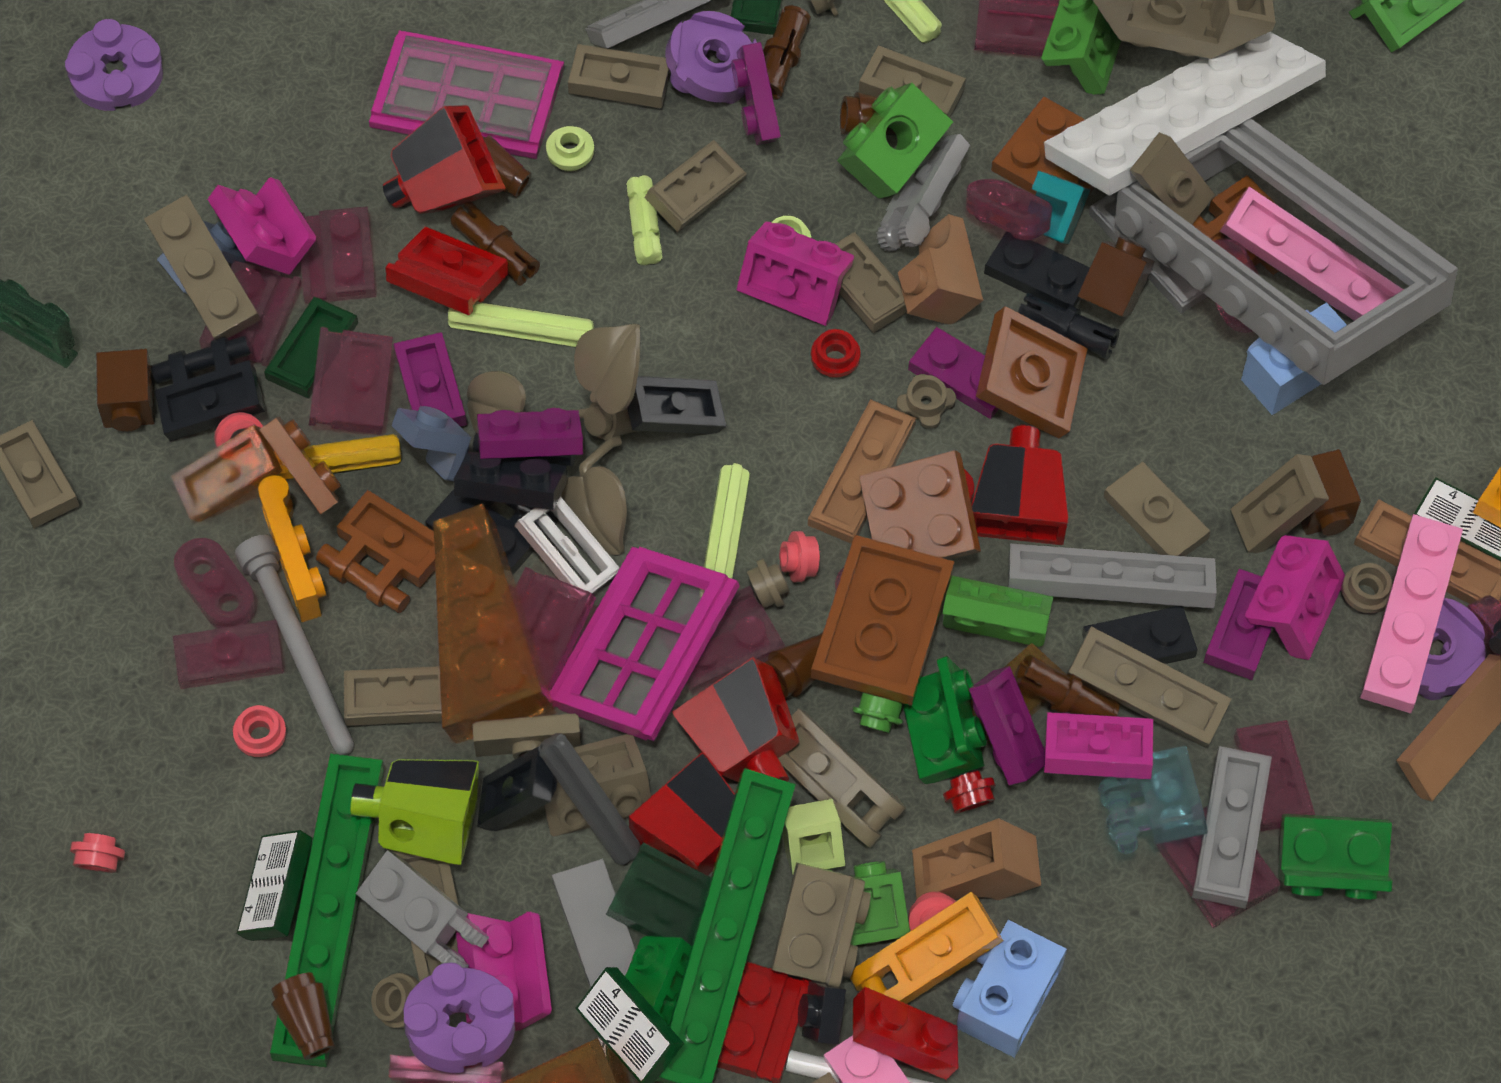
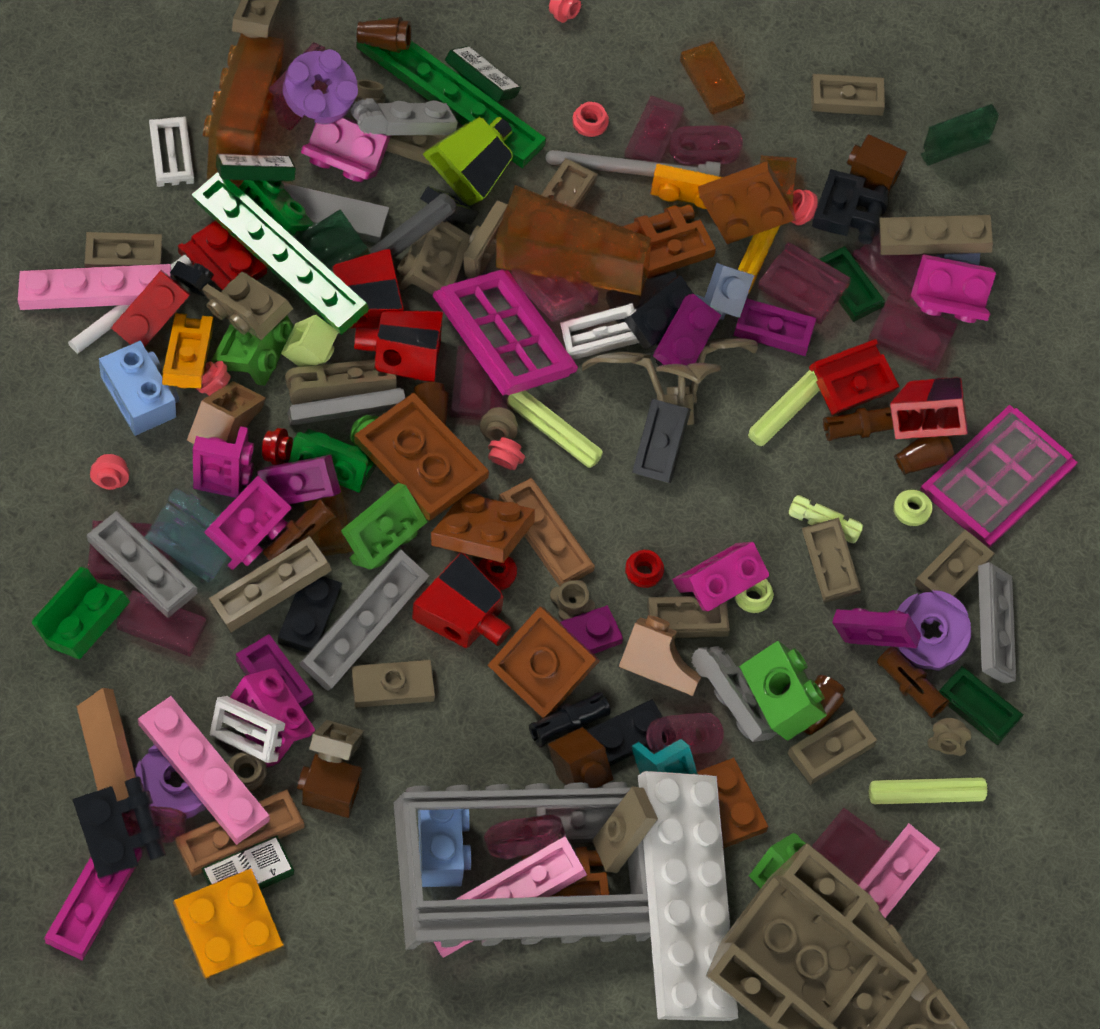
camera: 115 degrees right, 0 degrees up
none -> coral plate [90,454,130,490]
none -> dark pink bracket [193,426,254,498]
none -> white tile [210,696,286,763]
none -> light grey tile [287,388,405,426]
none -> clear orange plate [680,41,745,115]

